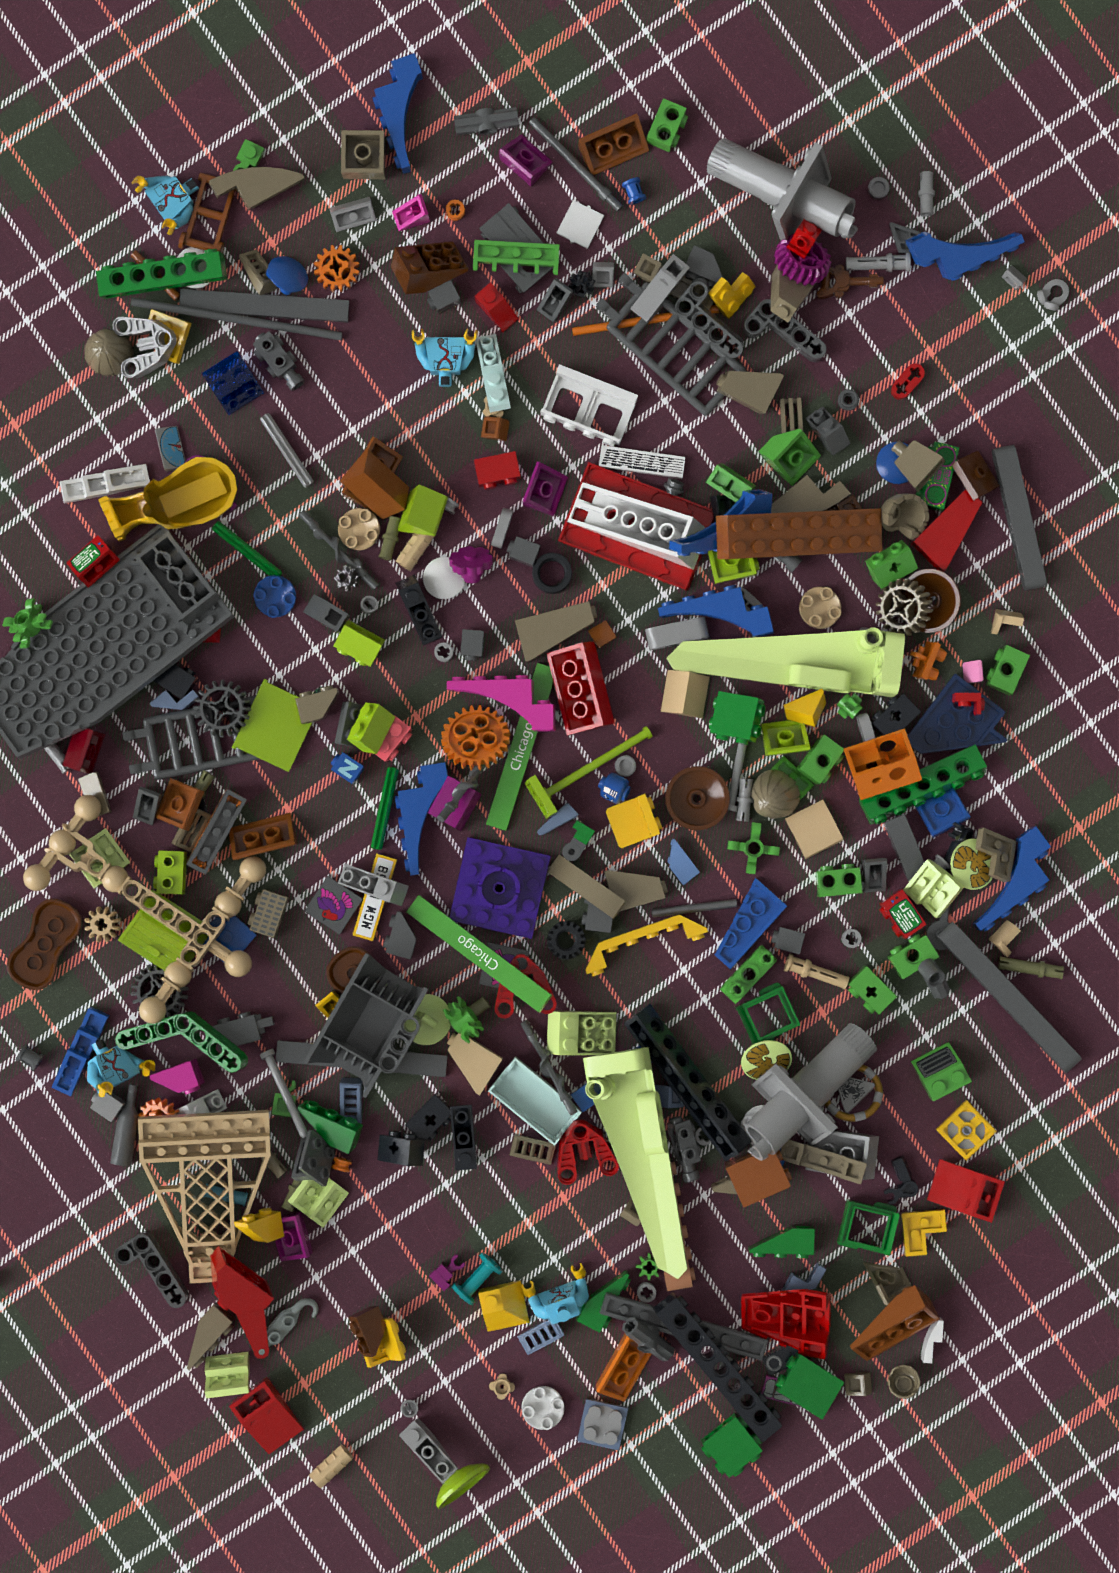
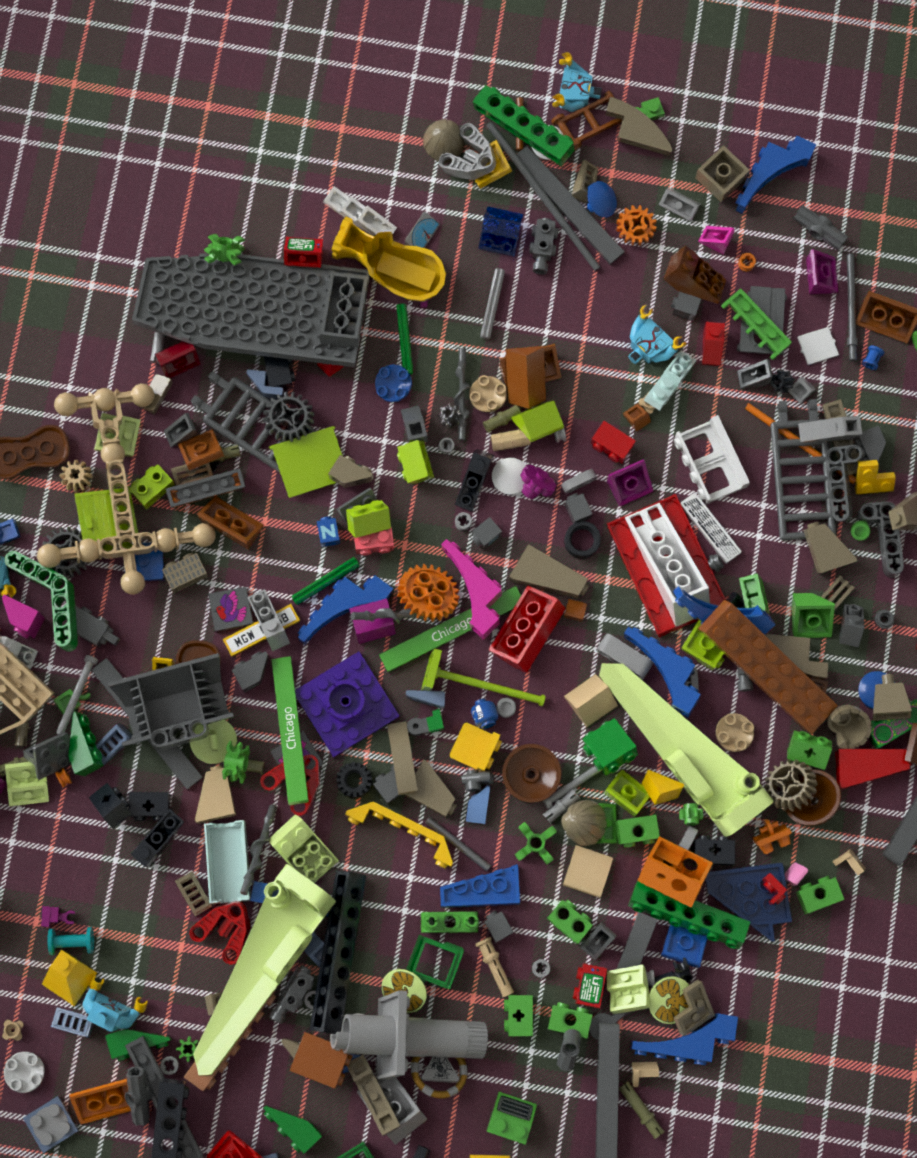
camera: 40 degrees right, 10 degrees down
none -> dark grey plate [462,770,494,792]
none -> bright green tile [851,521,870,541]

